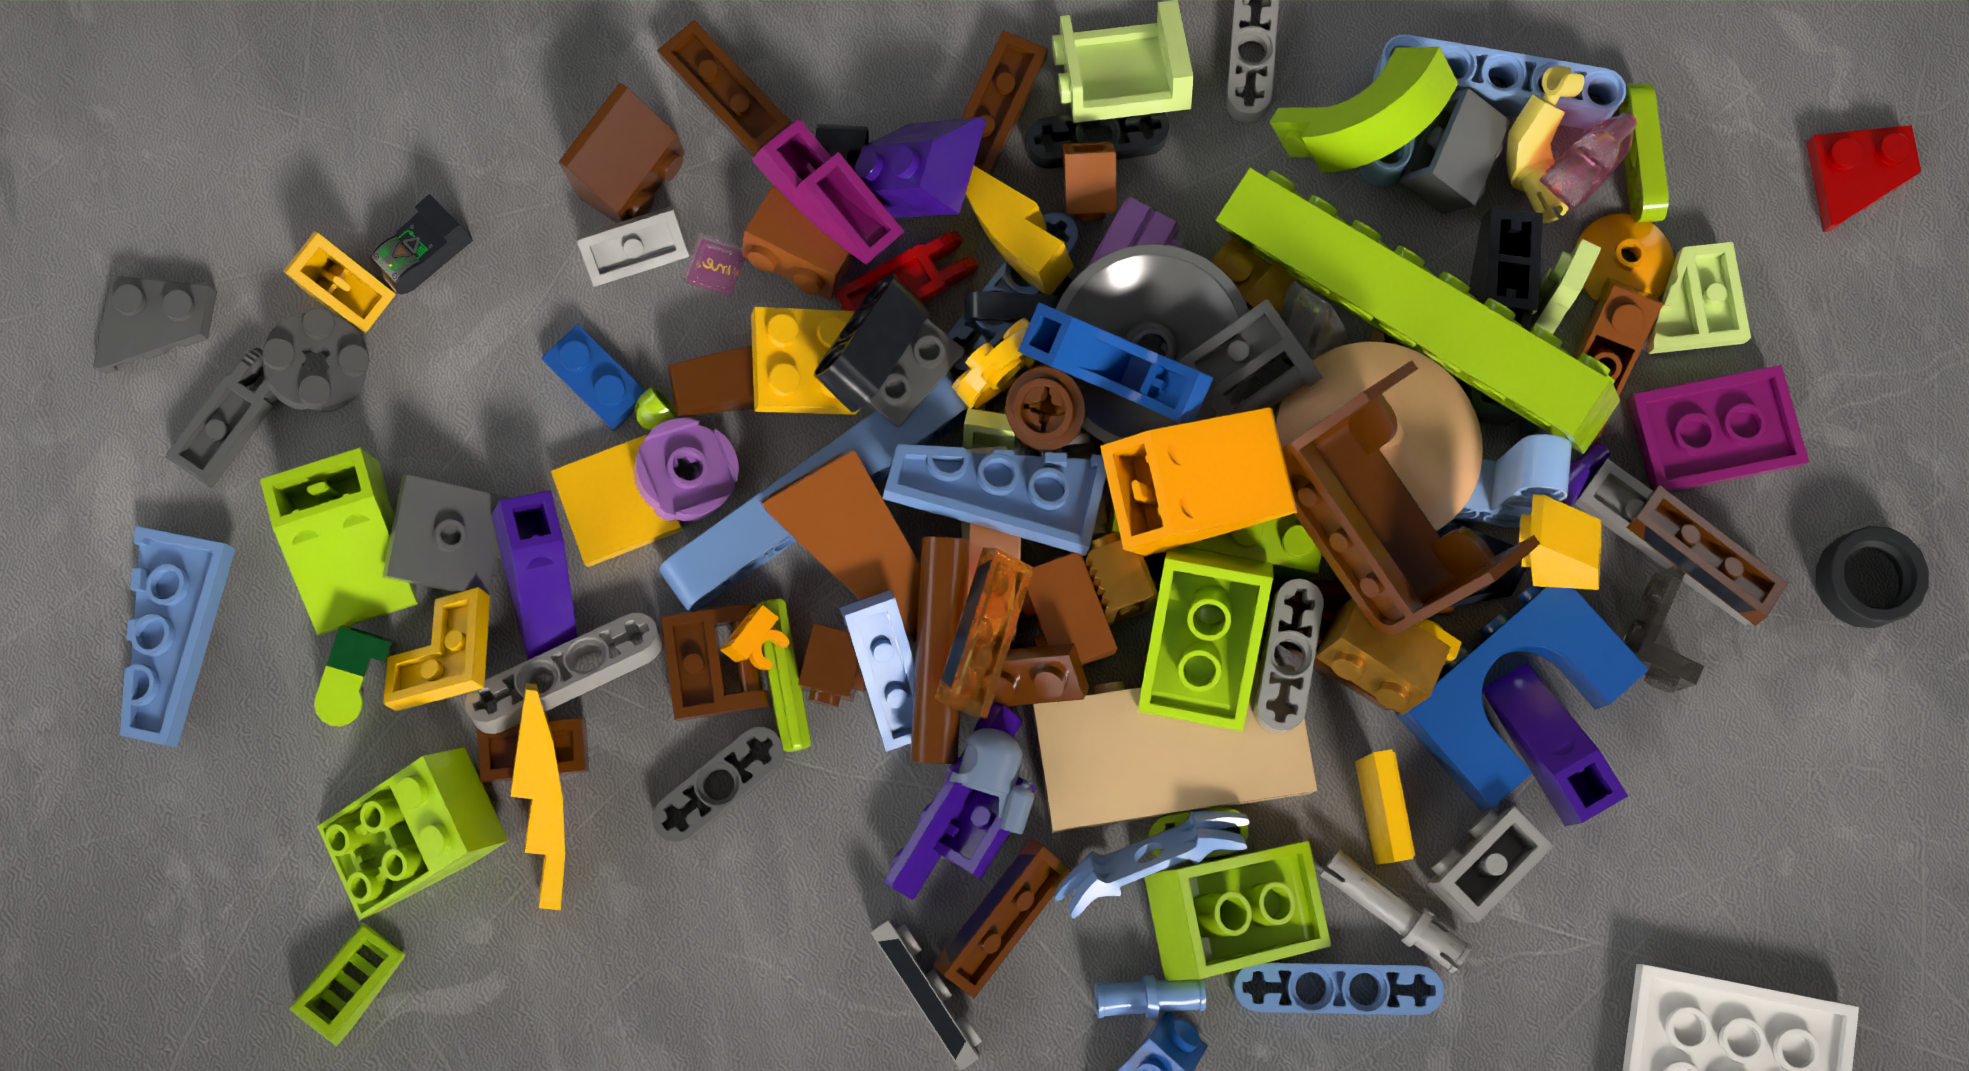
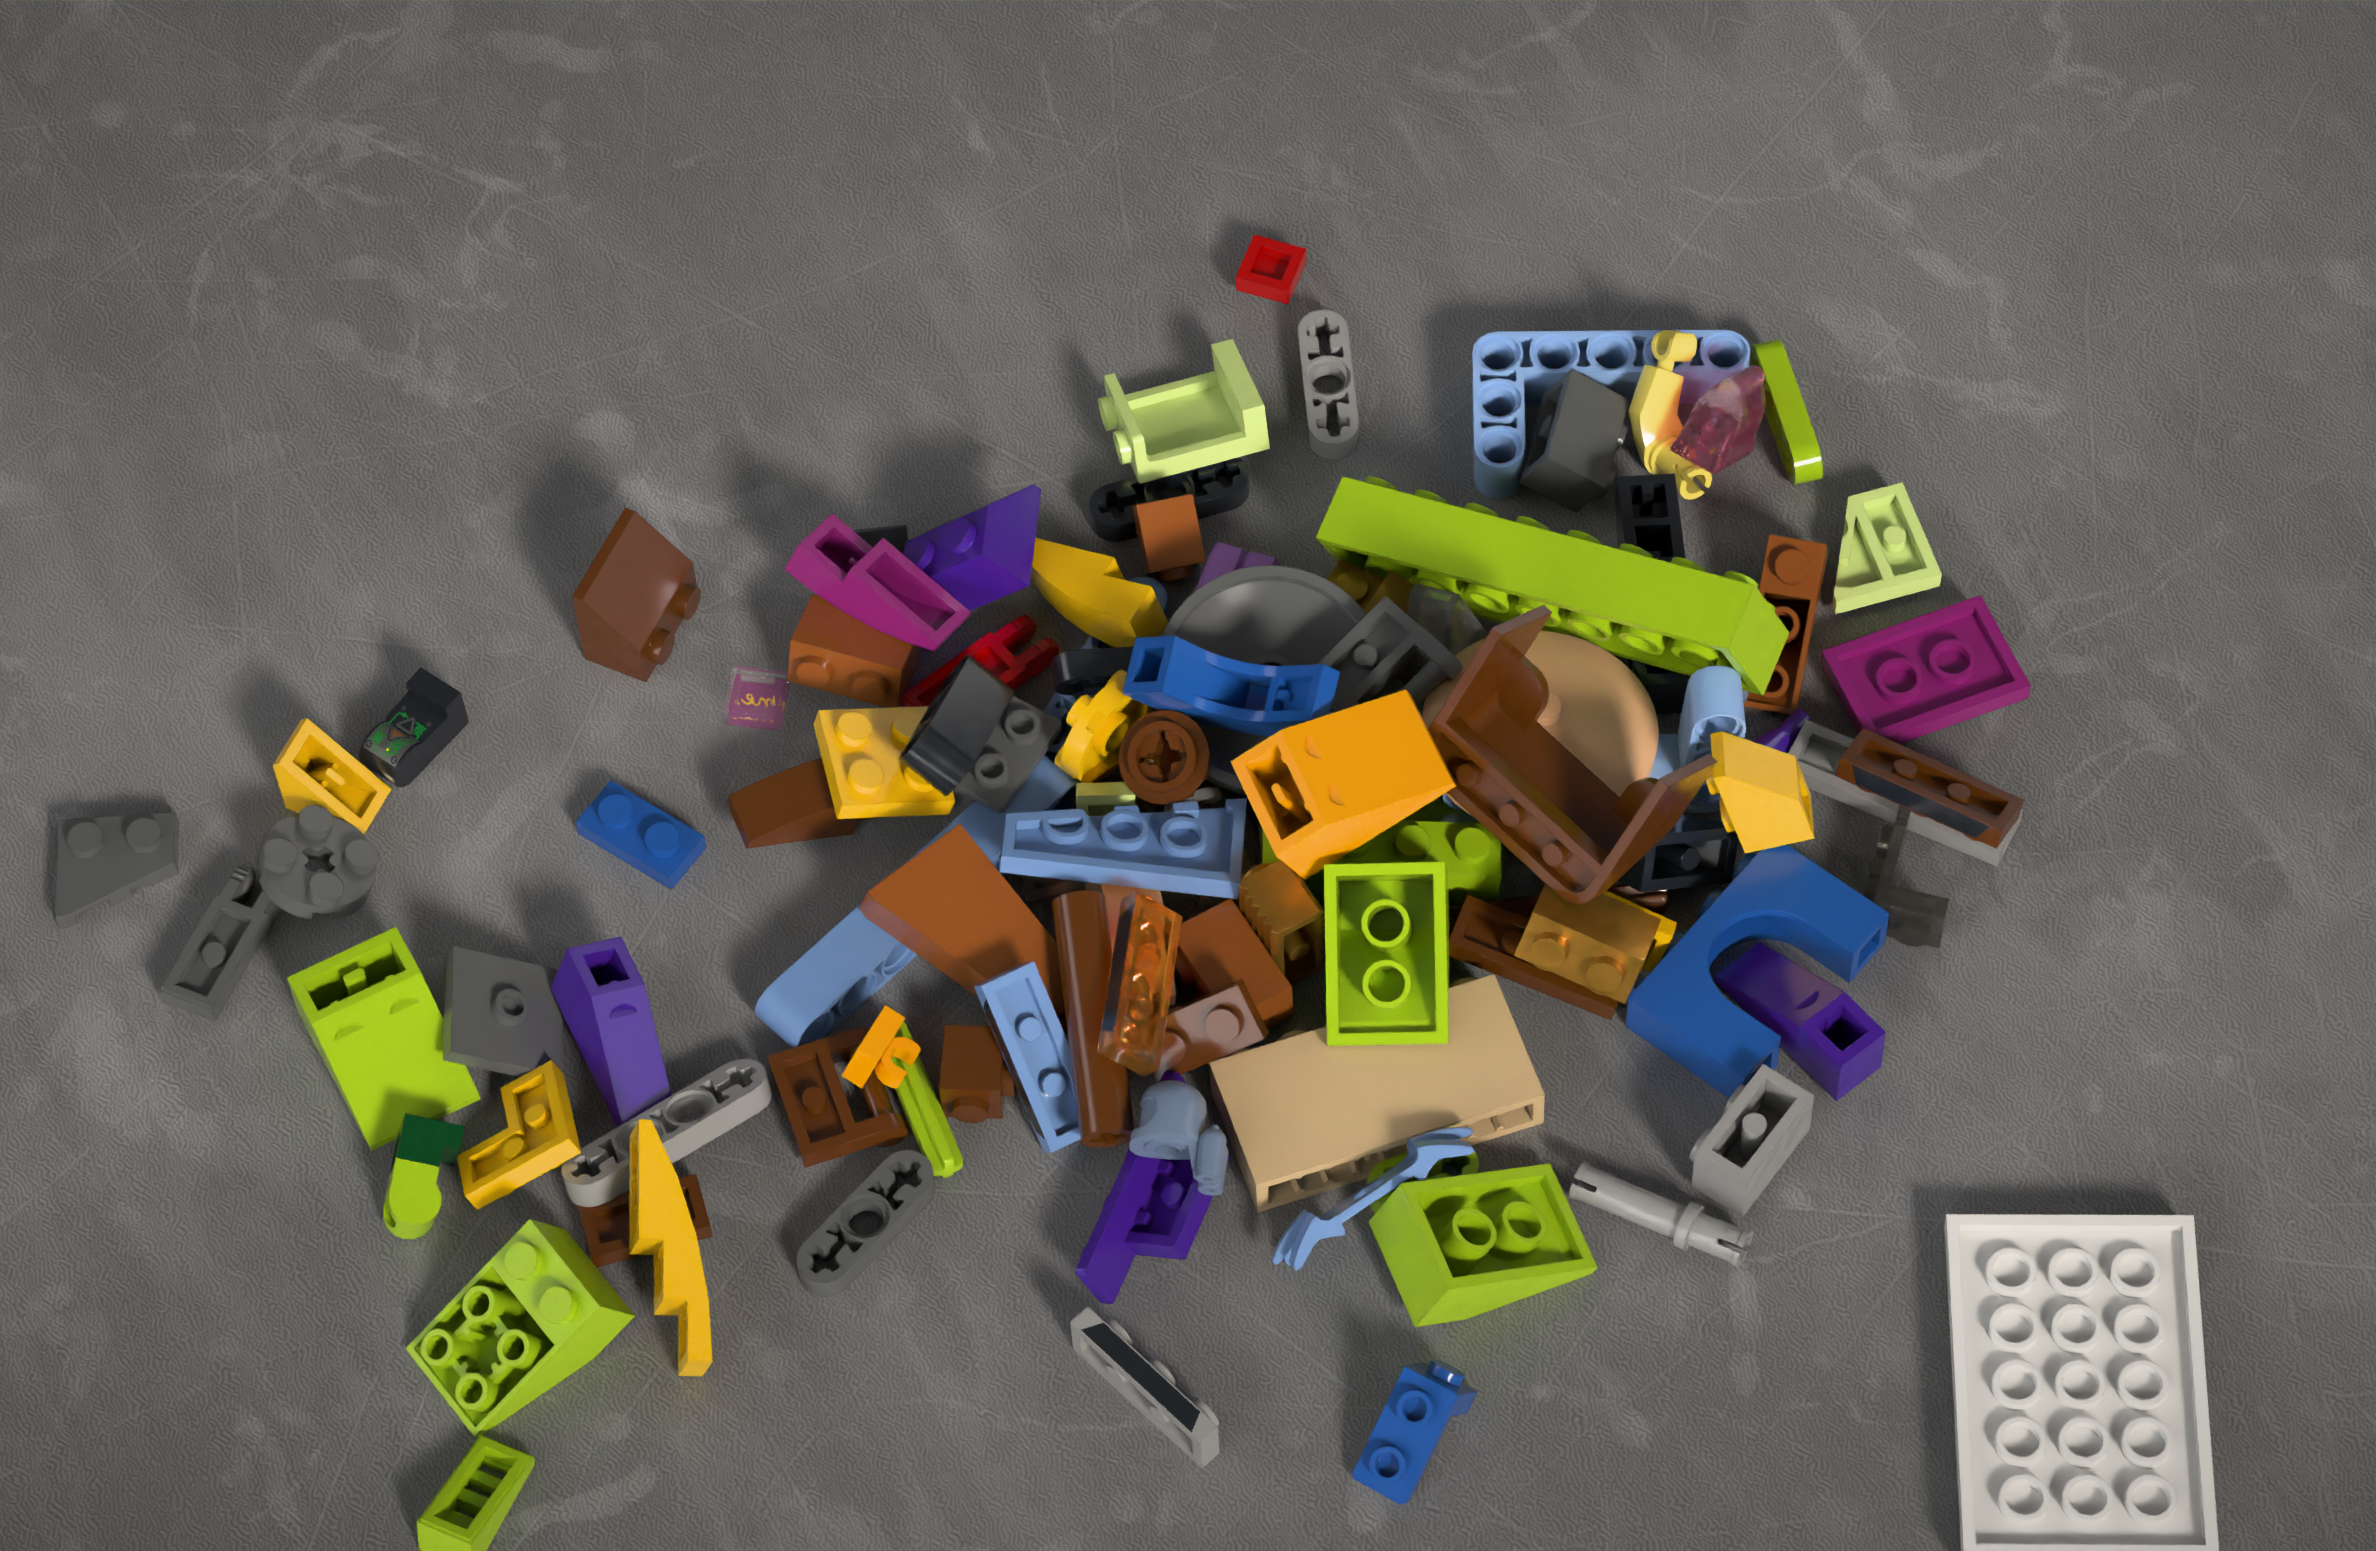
camera: 10 degrees left, 20 degrees down
medium blue wing [120,526,236,748] -> none
yellow tile [551,435,684,567] -> none
plate [576,205,689,287] -> none
medium lavender plate [633,418,739,521] -> none
lime hinge [635,386,679,431] -> none
reddish brown plate [657,20,791,158] -> none
reddish brown plate [932,837,1072,999] -> none
reddish brown plate [961,30,1048,176] -> none
medium blue pin [1094,975,1206,1019] -> none
medium blue beam [1231,963,1444,1015] -> none
light grey beam [1253,579,1324,733] -> none
lime arch [1269,46,1458,173] -> none
yellow tile [1355,749,1415,865] -> none
yellowish green wing [1531,239,1601,334] -> none
light orange dish [1574,213,1674,301] -> none
red wing [1806,125,1921,232] -> none
black tyre [1816,526,1929,628] -> none

